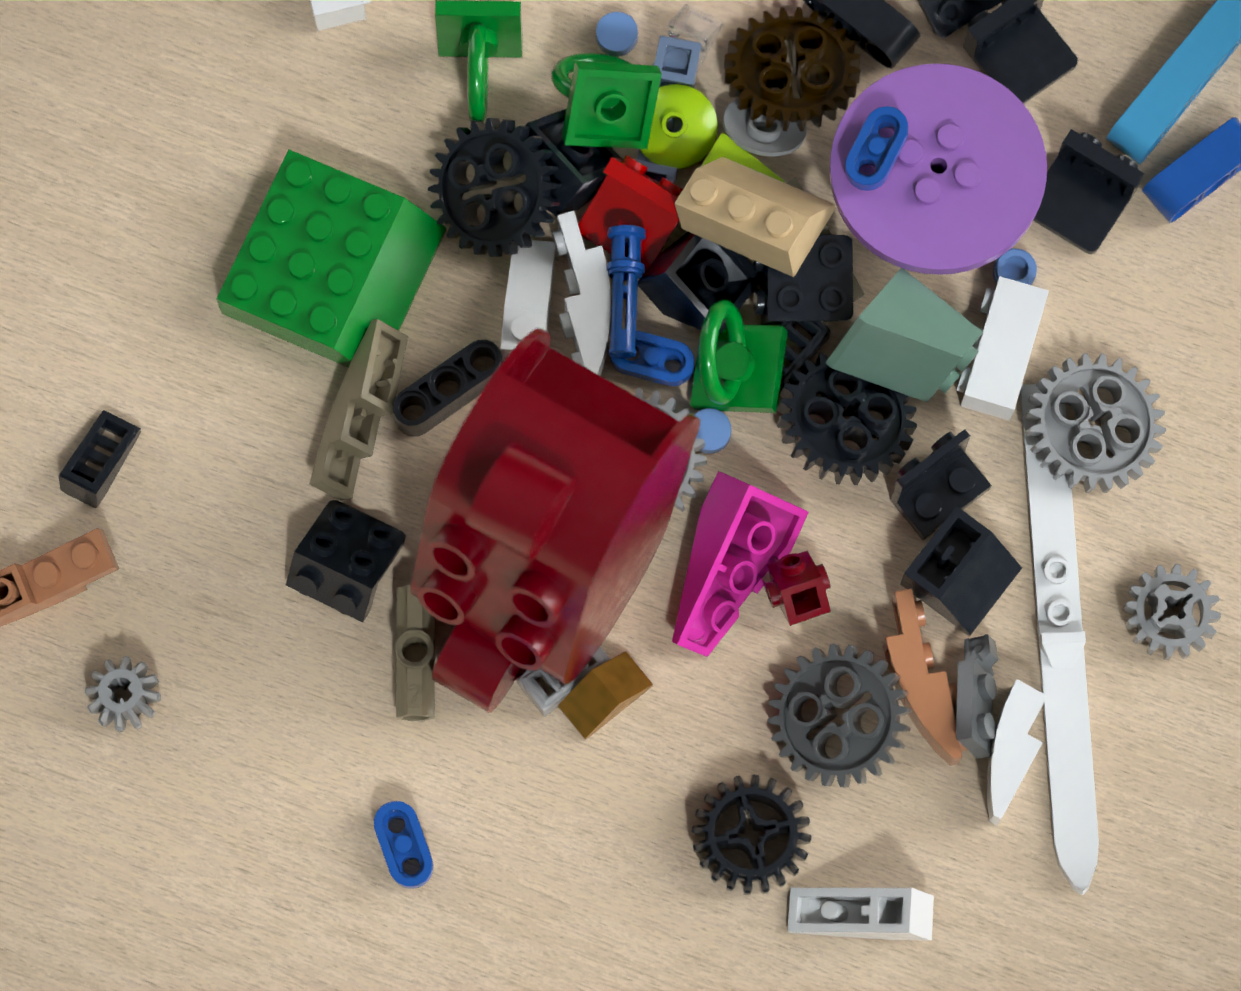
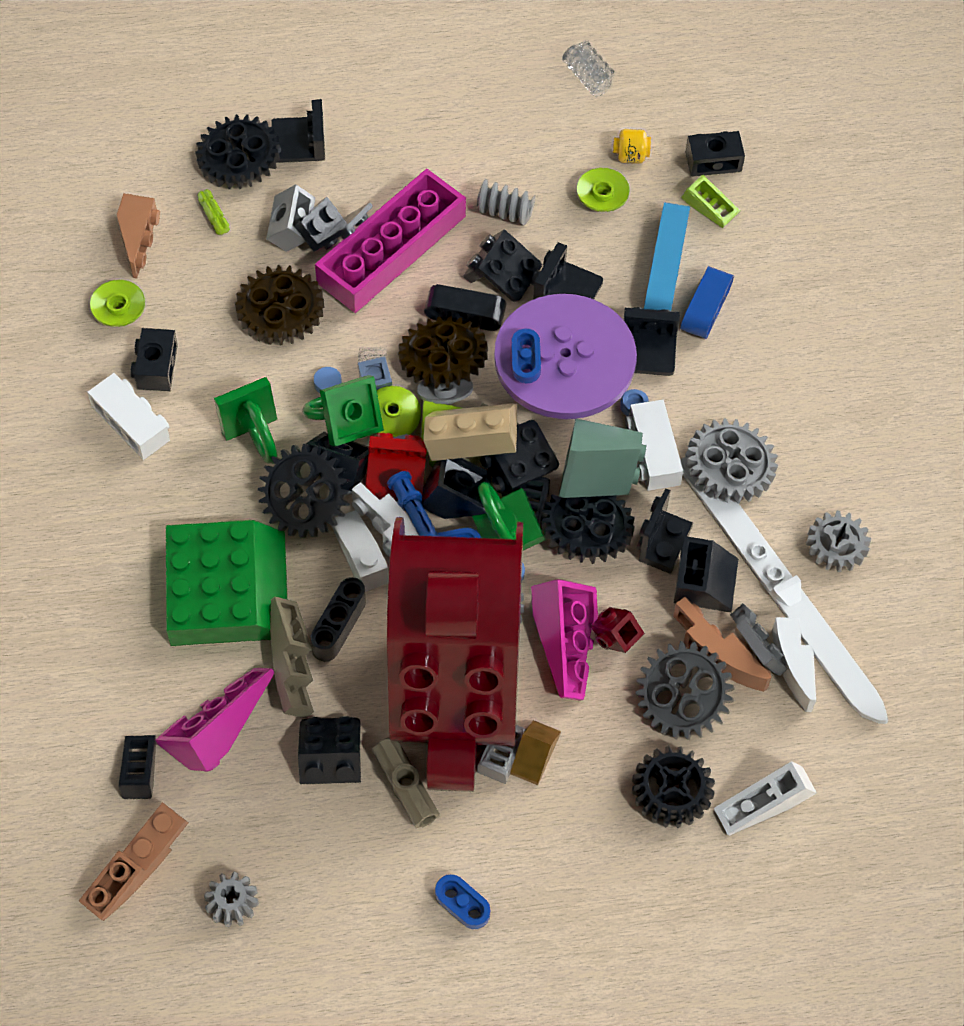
camera: 30 degrees left, 15 degrees down
none -> dark pink wedge [155,668,274,772]

